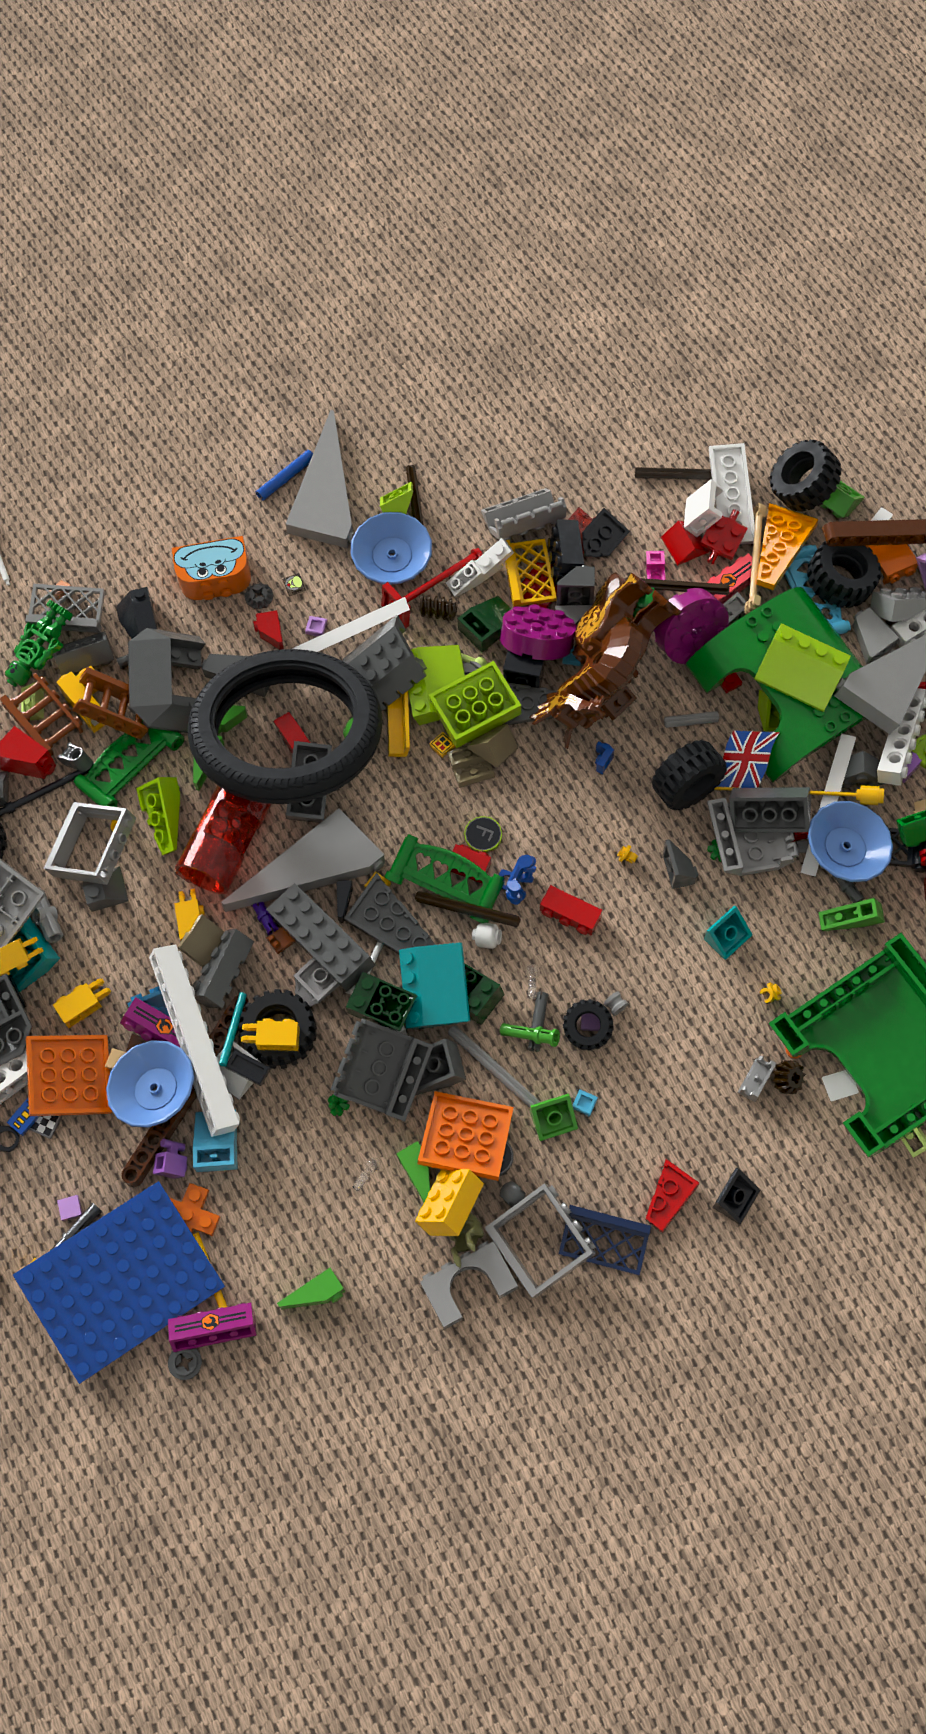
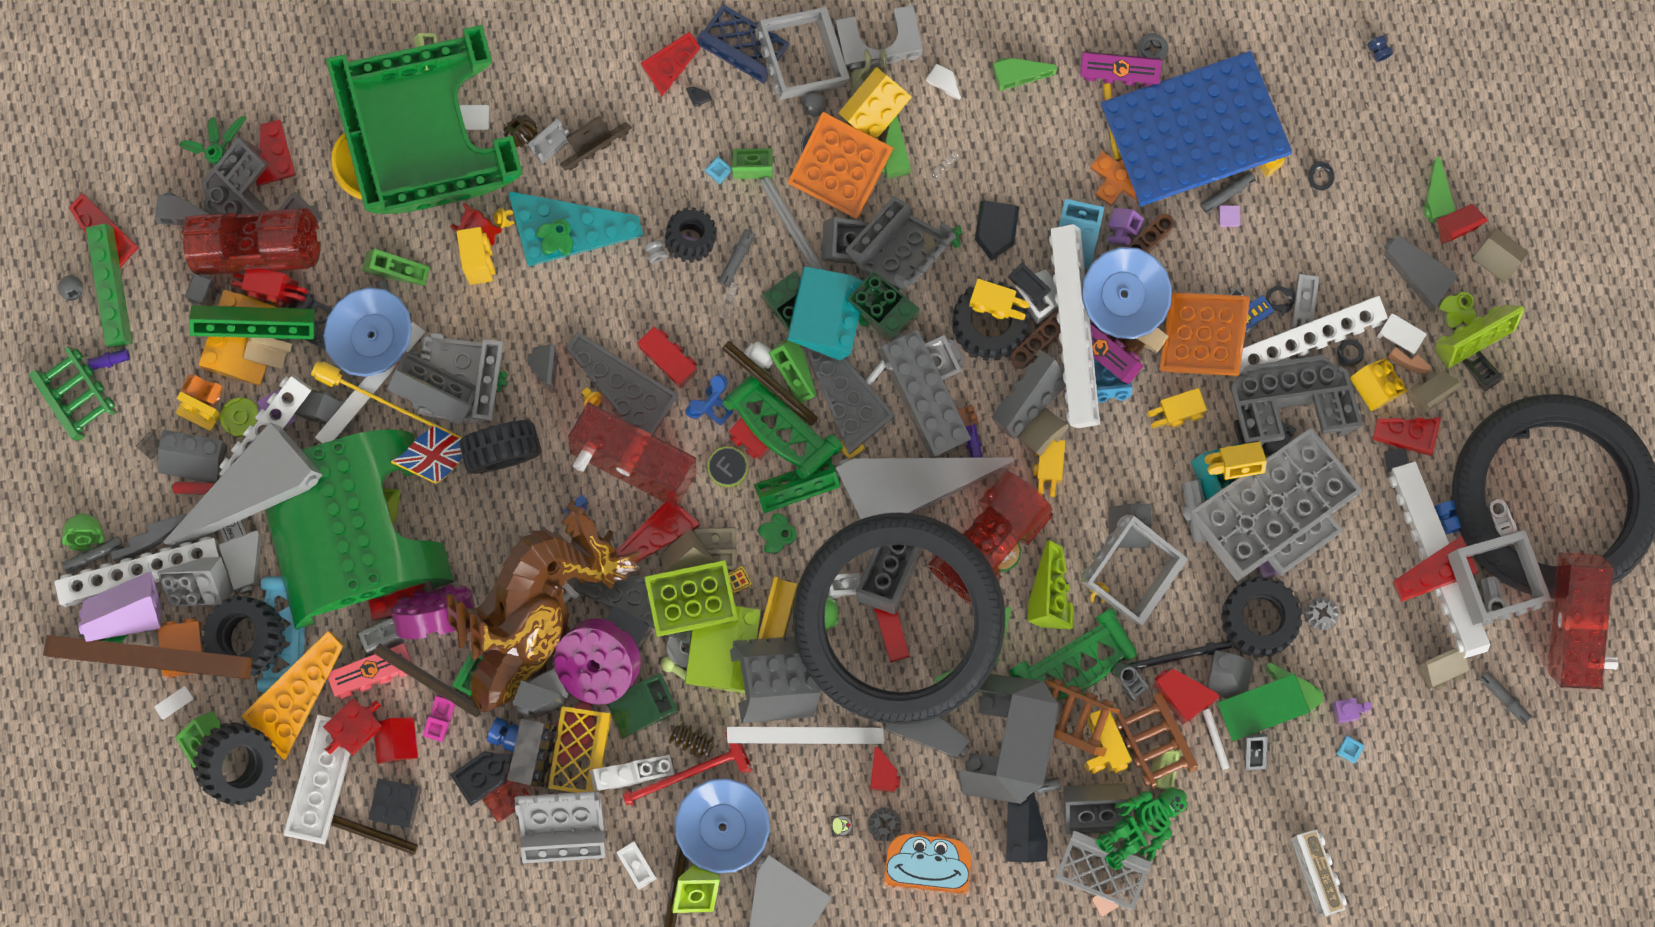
camera: 165 degrees left, 10 degrees up
teal bar [219,992,247,1067] -> none
lavender tile [305,616,327,636] -> none
black slope [337,880,353,923] -> none
bright green pin [500,1023,560,1047] -> none
light grey axle [664,711,719,728] -> none
white panel [684,479,723,537] -> none
teal slope [704,906,753,960] -> none
black slope [713,1168,761,1225] -> none
tan hinge [744,503,768,615] -> none
lime slope [754,623,851,712] -> none
none -> black brick [368,778,422,829]
none -> red hair [450,203,502,245]
none -> yellow brick [457,227,496,285]
none -> blue wheel [487,717,519,752]
none -> teal wing [509,192,644,267]
none -> green plate [536,219,573,256]
none -> dark brown bracket [560,116,632,171]
none -> dark grey wing [567,332,679,441]
none -> clear red piece [568,402,696,507]
none -> red wing [616,498,700,564]
none -> white panel [616,842,657,890]
none -> black tile [686,87,712,107]
none -> green fence [754,458,840,513]
none -> green plate [757,514,797,553]
none -> bright green slope [769,339,816,403]
none -> white slope [926,64,961,100]
none -> black tile [974,201,1020,262]

